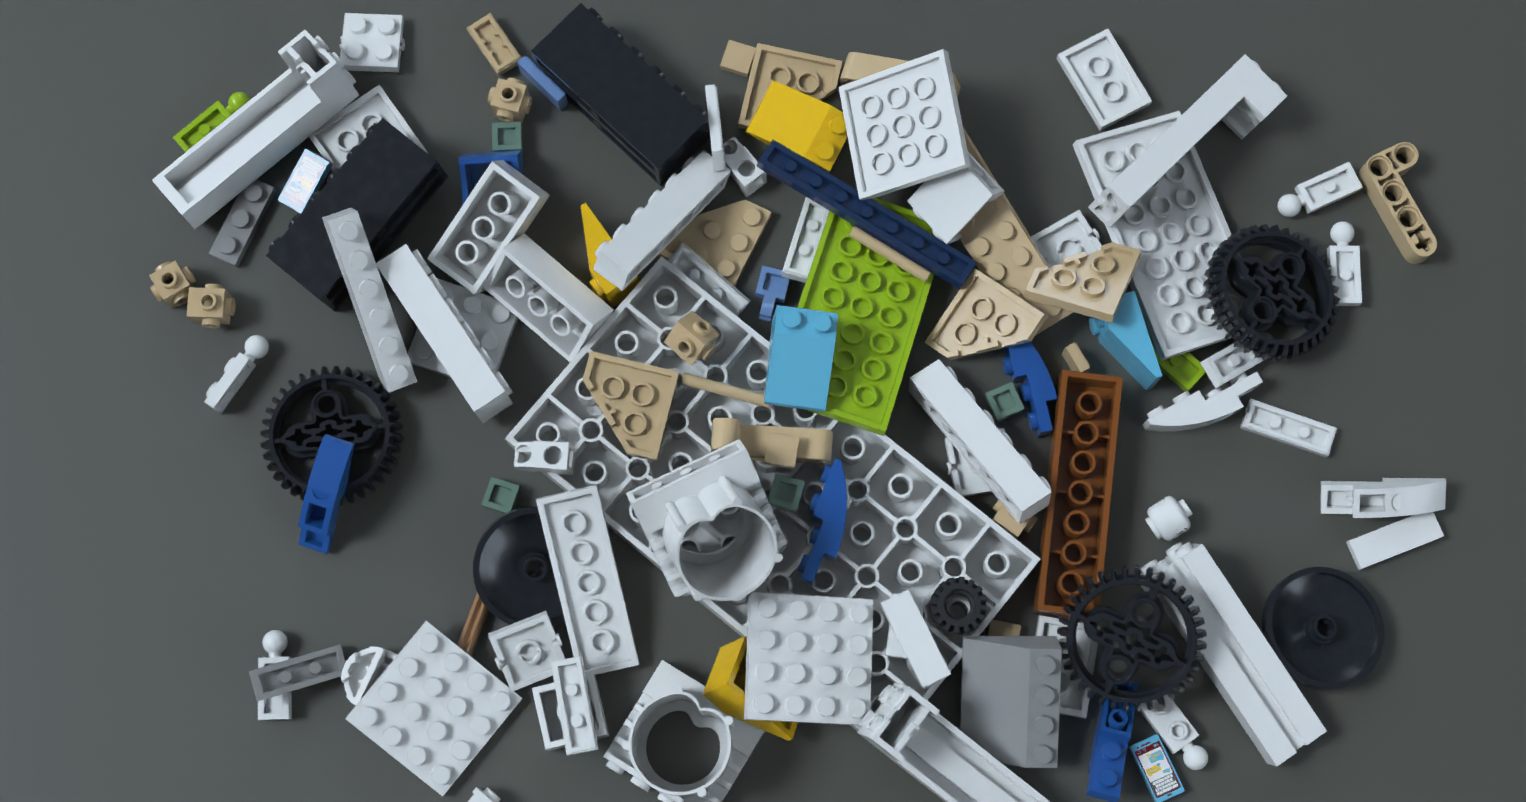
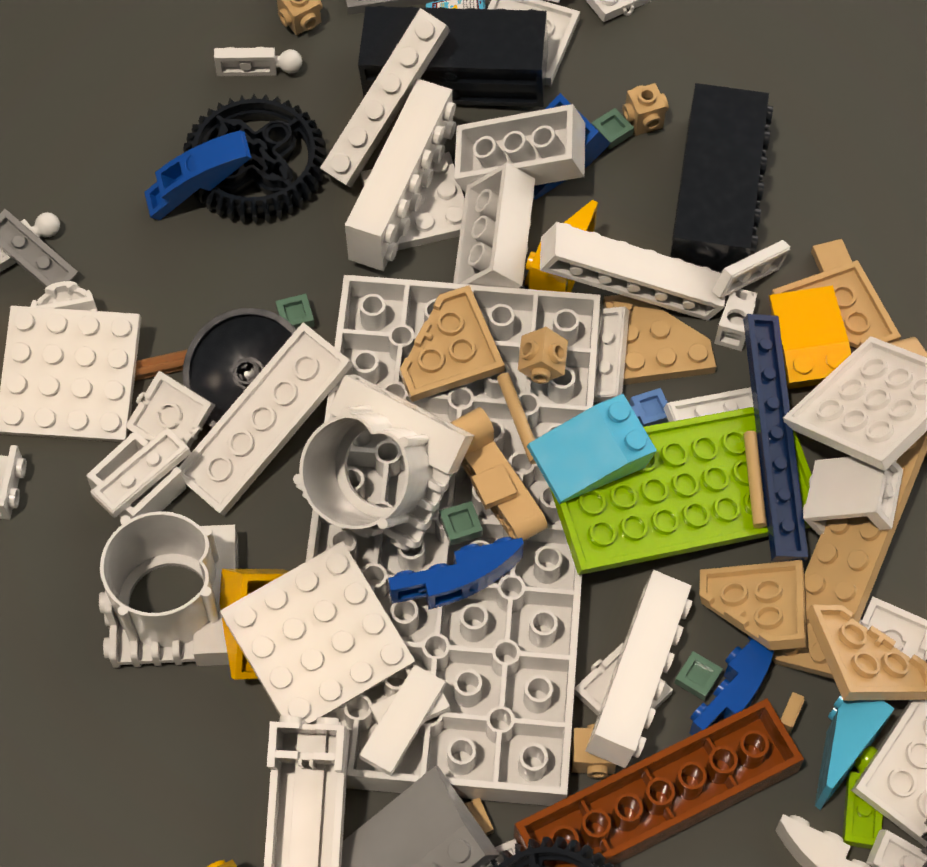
camera: 55 degrees right, 15 degrees down
tan plate [466,13,522,77] -> none
white leg [514,441,575,475] -> none
medium blue tile [517,56,568,111] -> none
black tyre [929,576,988,635] -> none

